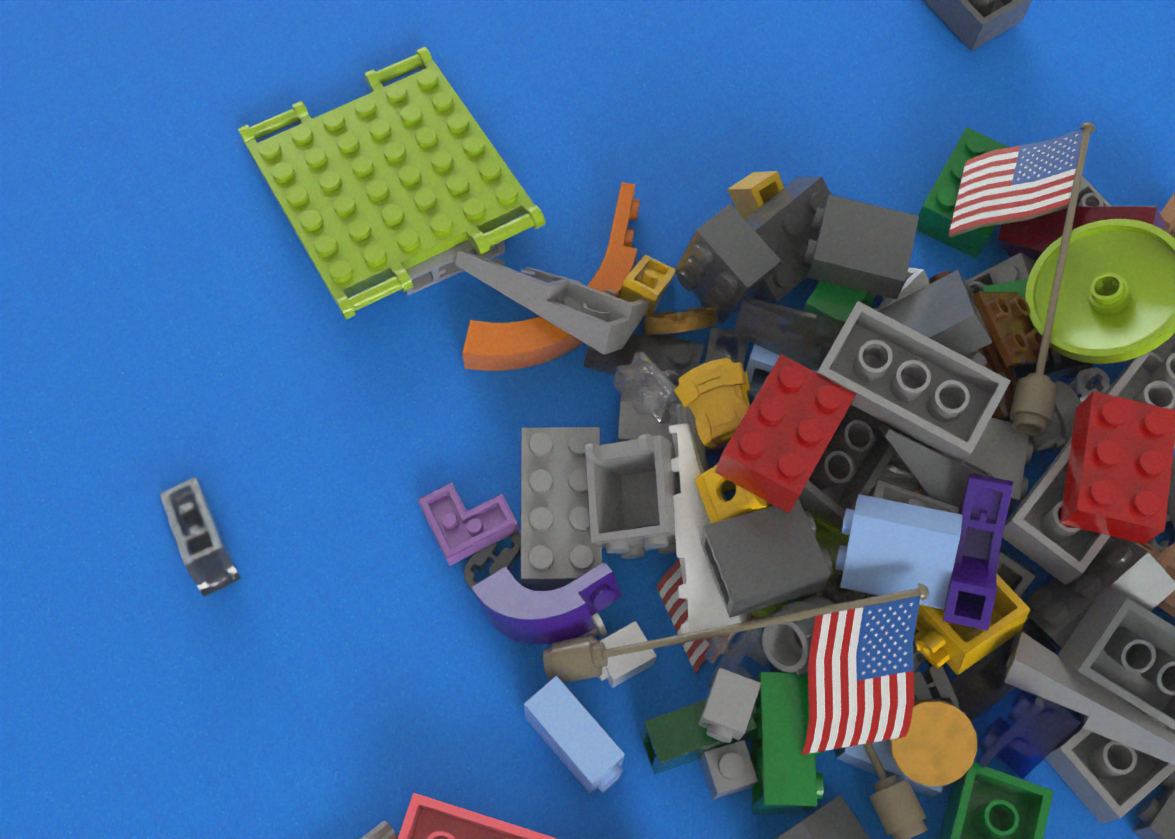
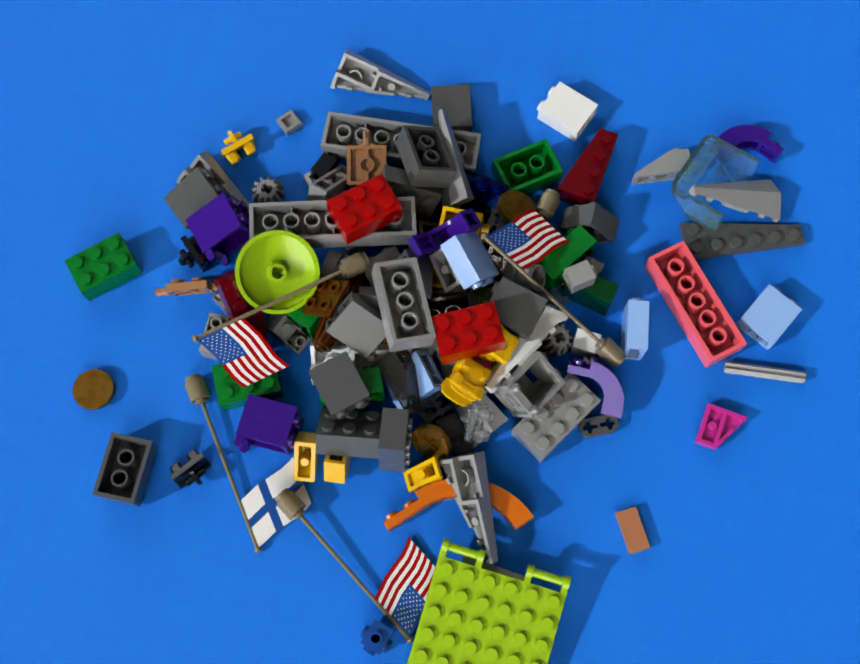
camera: 130 degrees left, 5 degrees up
clear smoke slope [160,477,241,597] -> none
medium lavender tile [418,482,521,566] -> none
none -> pearl gold tile [72,369,115,410]
none -> black hips [170,449,212,489]
none -> flag [184,374,311,553]
none -> dark purple container [234,394,304,455]
none -> flag [275,488,435,643]
none -> yellow slope [293,432,319,482]
none -> blue brick [360,619,394,656]
none -> light grey gear [540,323,574,357]
none -> nougat tile [615,506,651,555]
none -> dark pink wing [694,403,747,450]

